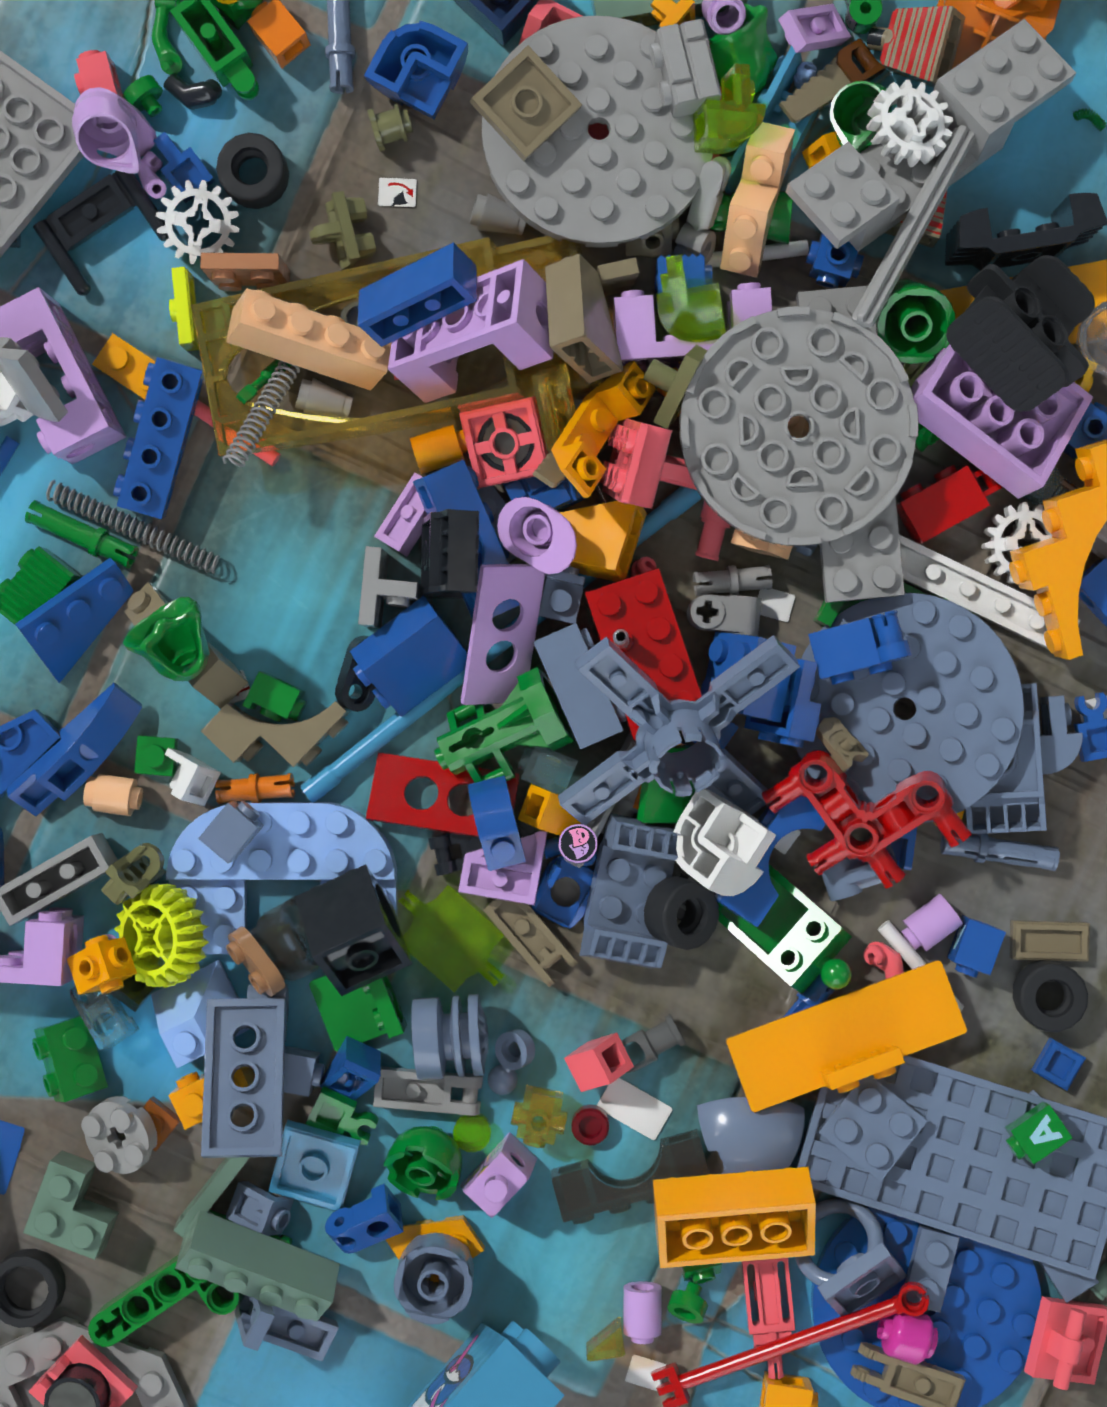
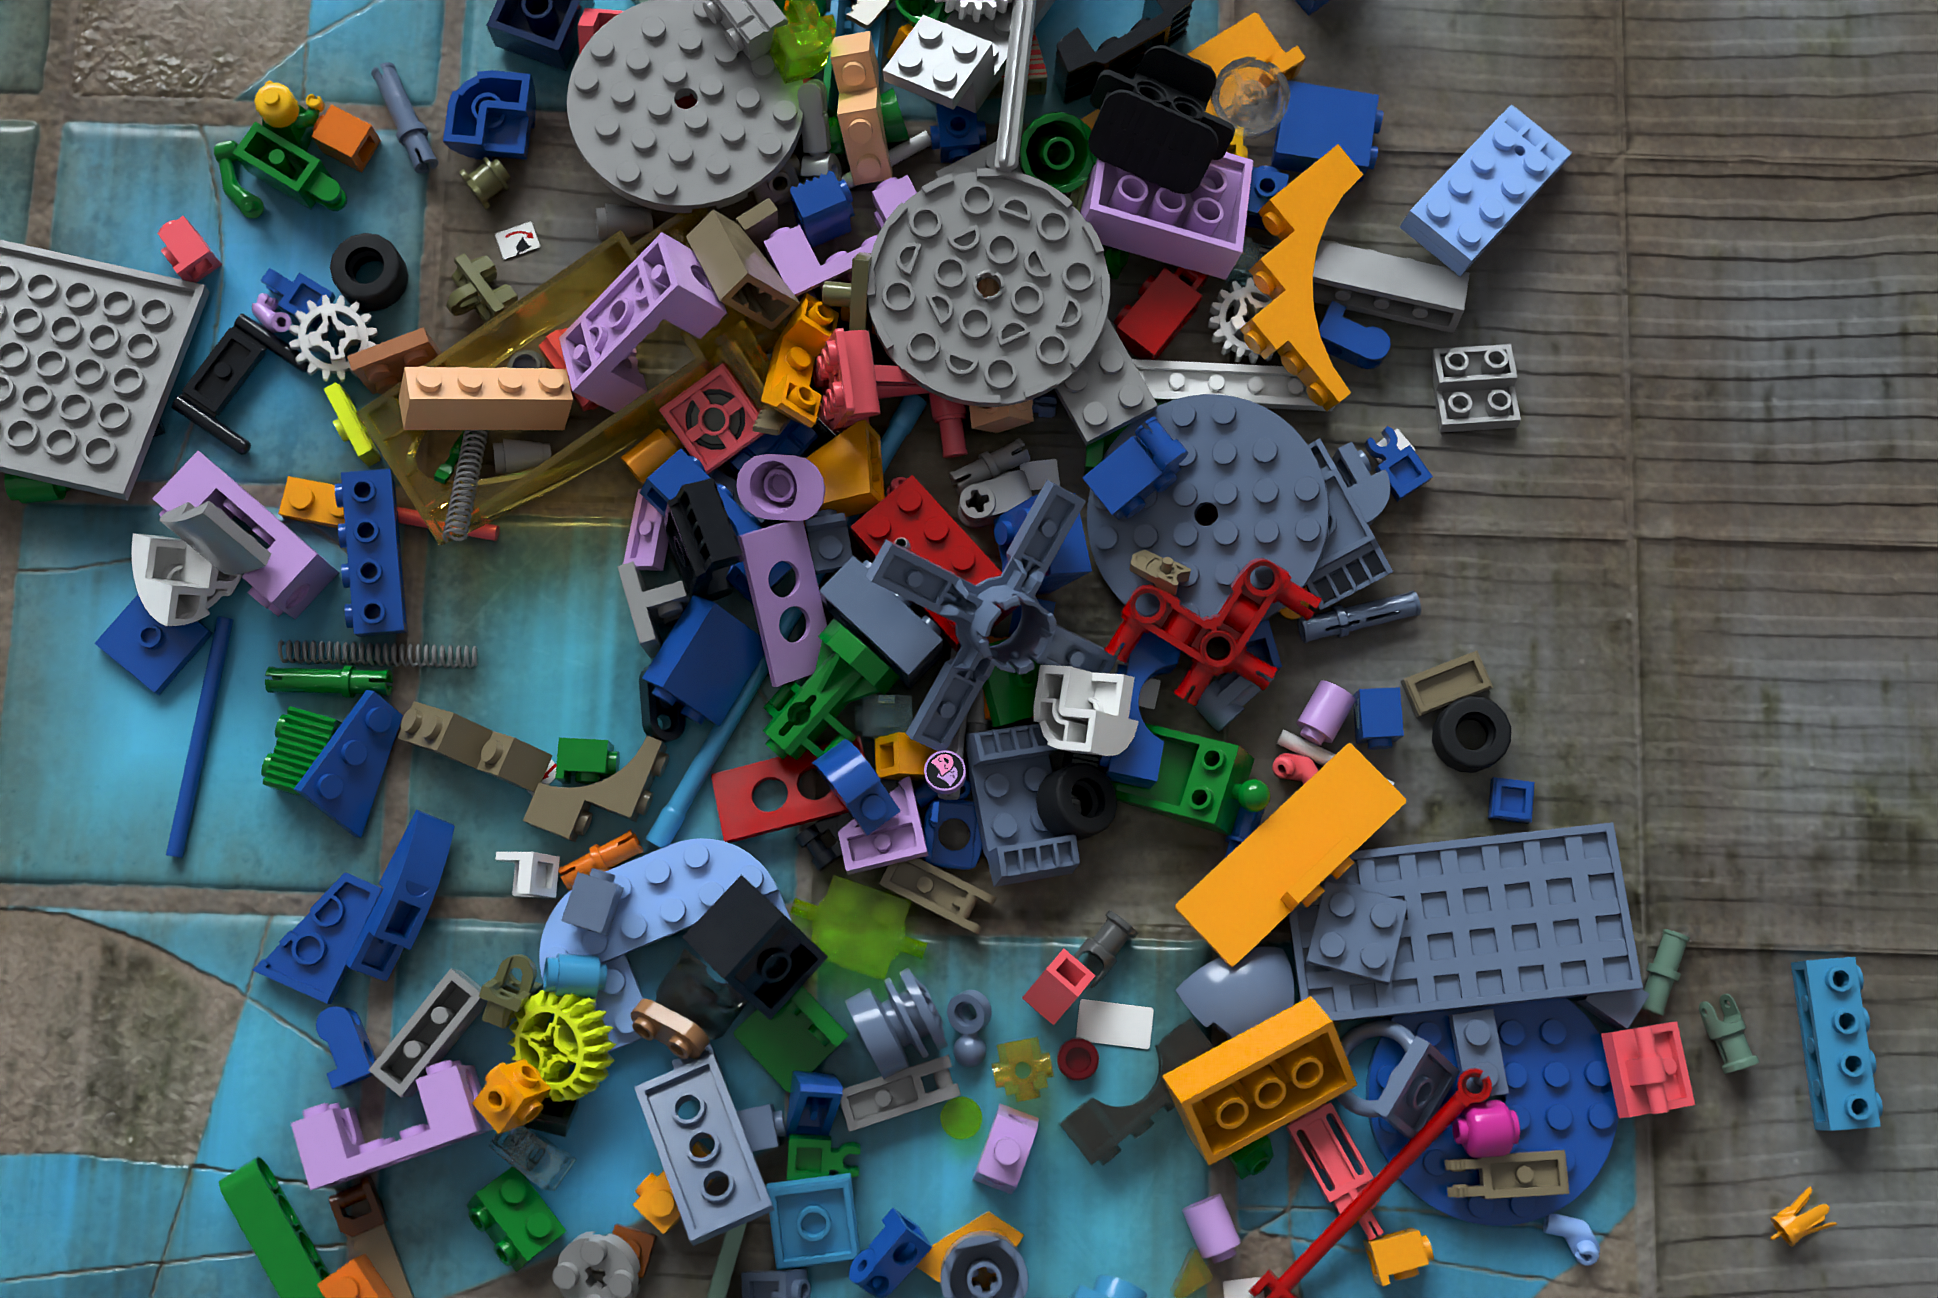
camera: 25 degrees left, 10 degrees down
lavender helmet [72,87,157,174] -> none
light nougat brick [83,774,143,816] -> none
green tile [122,75,163,117] -> none
green piece [123,597,210,682] -> none
green plate [134,735,178,776] -> none
light blue slope [151,959,249,1068] -> none
black arm [163,73,222,110] -> none
blue brick [358,242,477,347] -> none
green cylinder [384,1126,462,1200] -> none
dark tan plate [470,45,582,161] -> none
clear neon green brick [657,254,726,342] -> none
green tile [667,1282,708,1324] -> none
blue plate [744,659,821,748] -> none
green brick [1004,1101,1073,1164] -> none
none -> dark azure brick [543,954,607,998]

